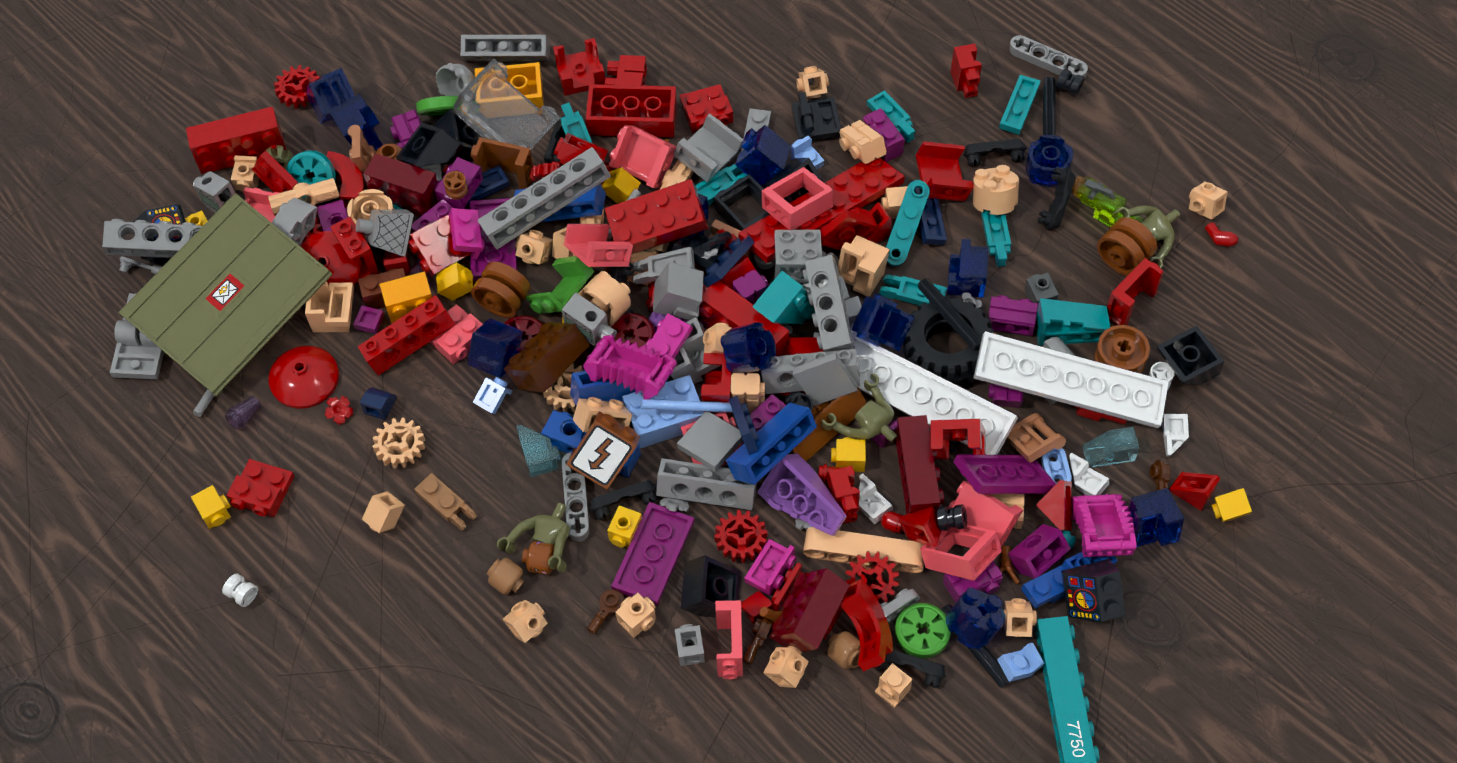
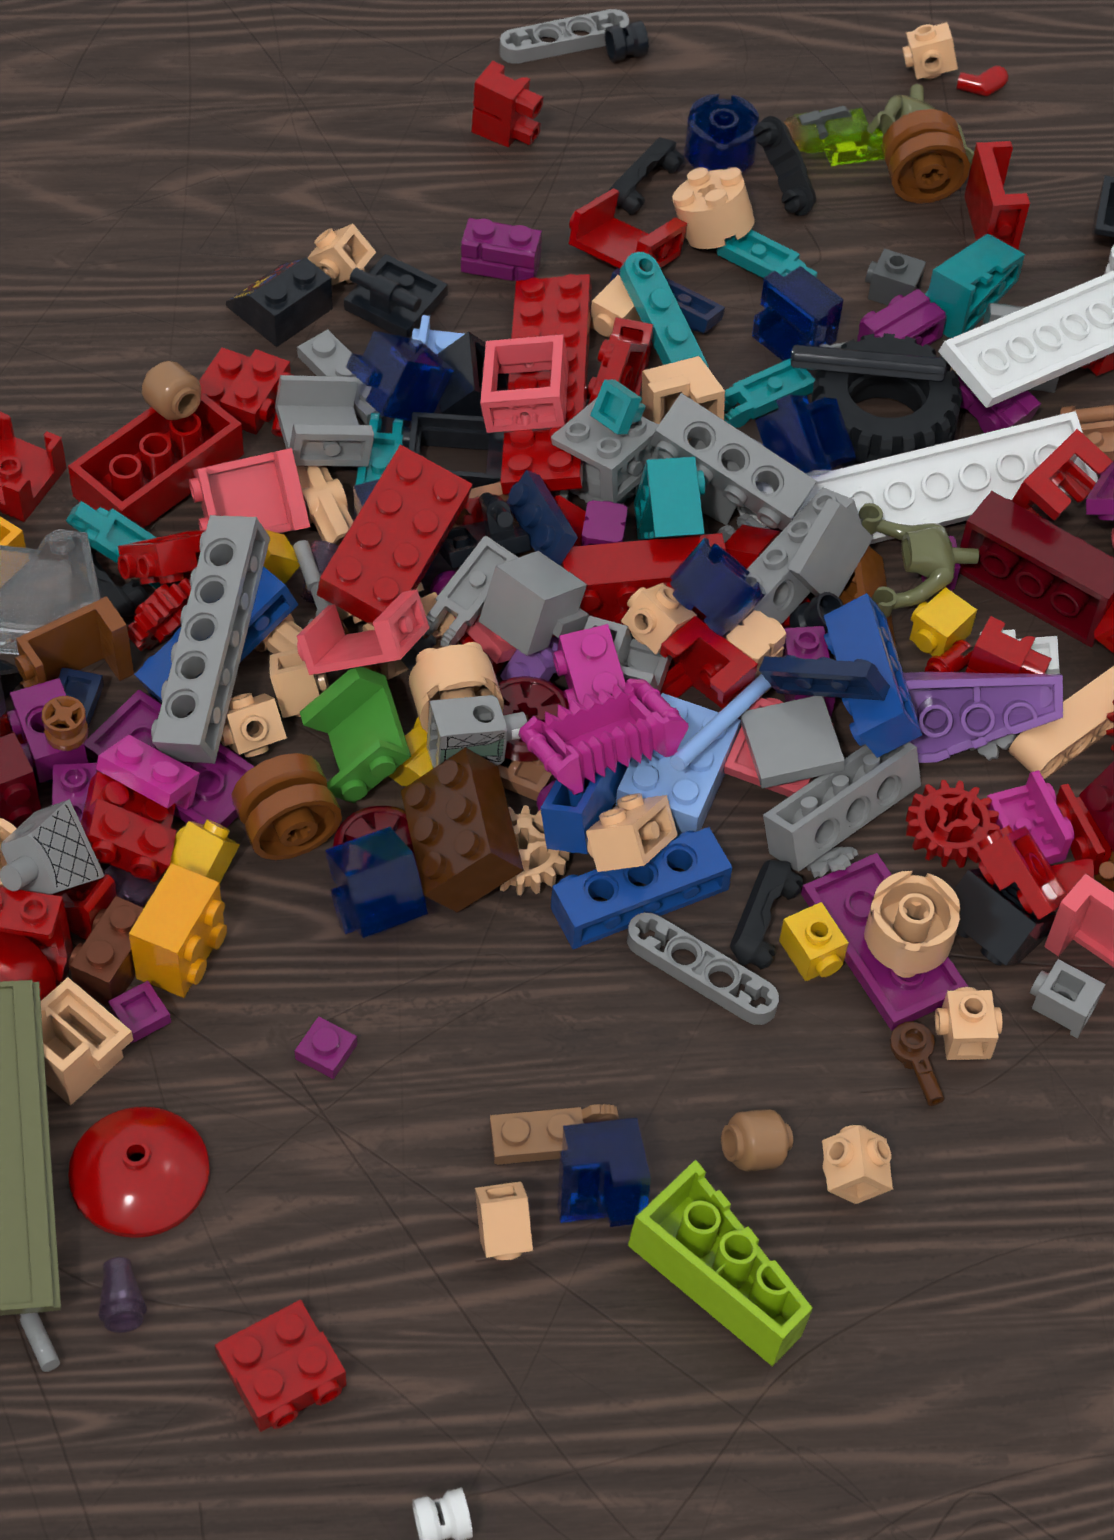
camera: 55 degrees left, 5 degrees down
yellow brick [191,485,231,529] -> none
red plant [324,396,353,425] -> none
red brick [357,295,456,376] -> none
dark blue brick [360,387,397,420] -> none
light nougat gear [373,418,425,469] -> none
coral plate [429,304,488,365] -> none
bracket [473,377,513,414] -> none
olive piece [497,503,571,572] -> none
clear light blue slope [516,425,561,477] -> none
dark orange head [522,541,558,575] -> none
panel [566,411,640,490] -> none
red hips [604,55,647,86] -> none
light nougat brick [839,120,887,164] -> none
teal hinge [867,91,915,143] -> none
red cylinder [881,511,904,534] -> none
teal plate [999,75,1041,135] -> none
black axle [1043,77,1056,151] -> none
dark orange wheel [1093,325,1150,374] -> none
none -> medium nougat head [142,361,201,421]
none -> black slope [226,257,333,347]
none -> magenta plate [295,1016,357,1079]
none -> clear blue plate [557,1117,651,1227]
none -> teal tile [590,379,646,435]
none -> lime wedge [628,1160,813,1367]
none -> light nougat brick [864,871,960,978]
none -> red plate [977,825,1068,920]

